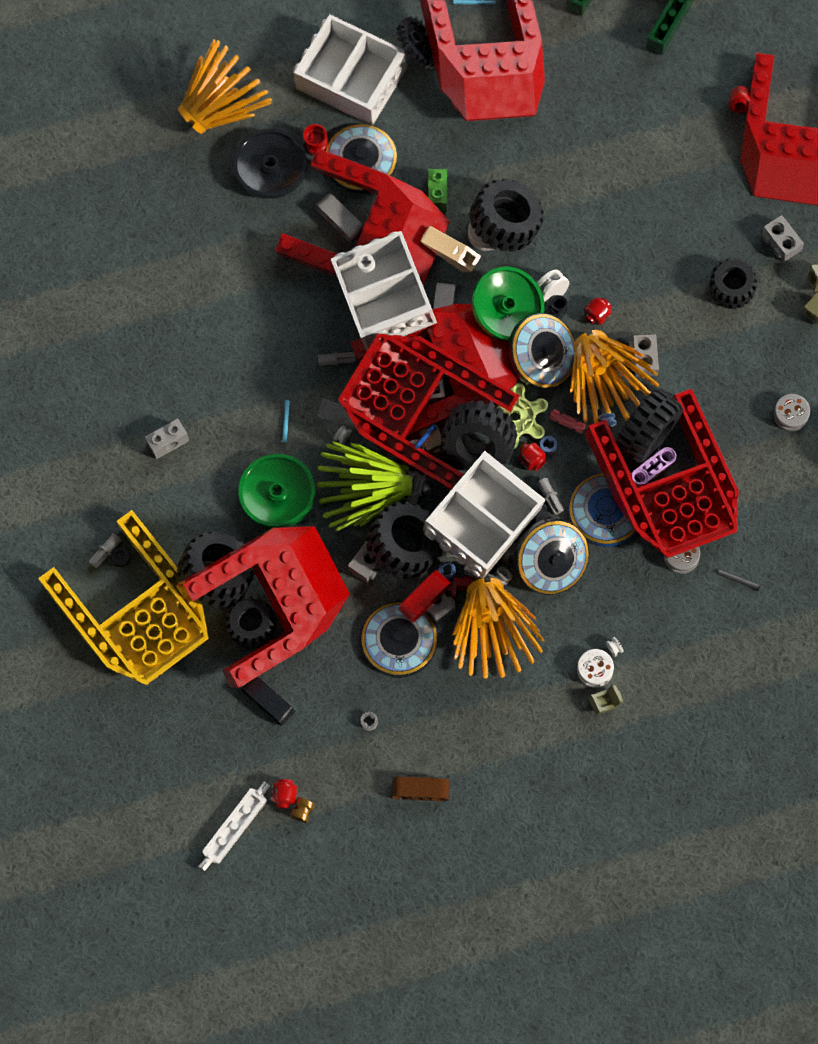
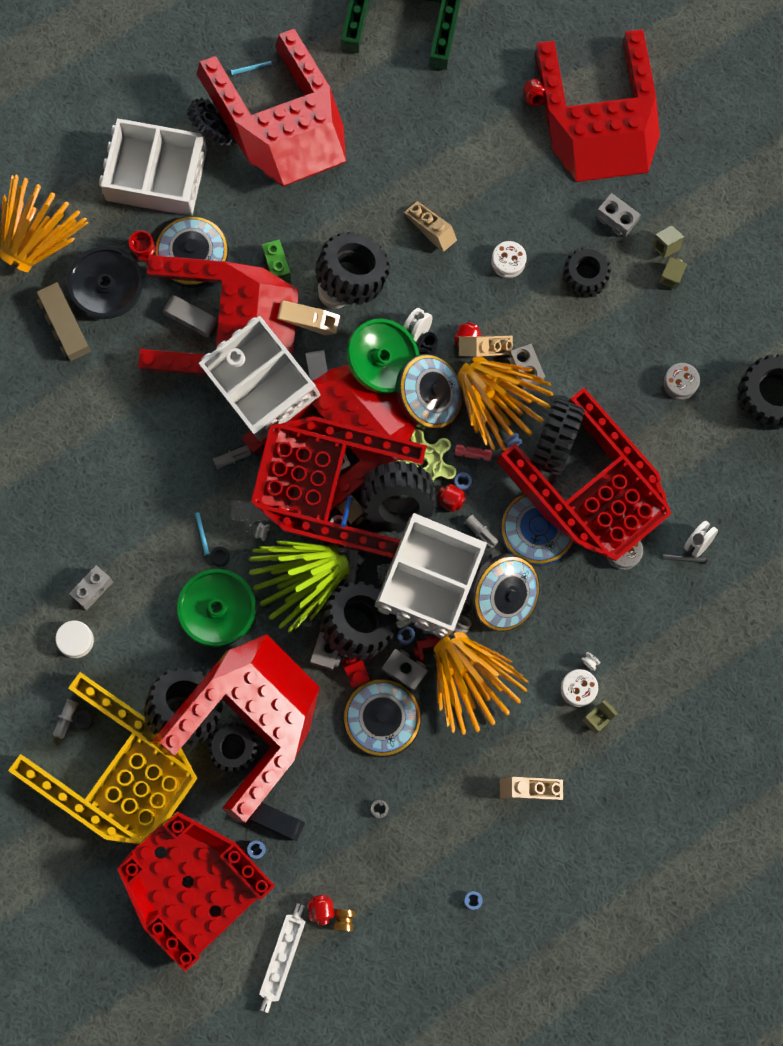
camera: 25 degrees left, 5 degrees up
reddish brown beam [392,777,450,801] -> none
red beam [398,570,451,623] -> none
lavender beam [631,447,676,488] -> none
none -> dark tan brick [36,282,91,361]
none -> white head [55,621,94,658]
none -> red wedge [117,812,275,972]
none -> black tile [210,546,230,566]
none -> medium blue bush [247,840,266,859]
none -> red bracket [341,656,370,688]
none -> tan slope [404,201,457,252]
none -> tan slope [459,336,513,357]
none -> medium blue bush [464,891,483,910]
none -> white head [491,241,526,278]
none -> tan slope [500,777,563,800]
none -> white head [684,521,718,558]

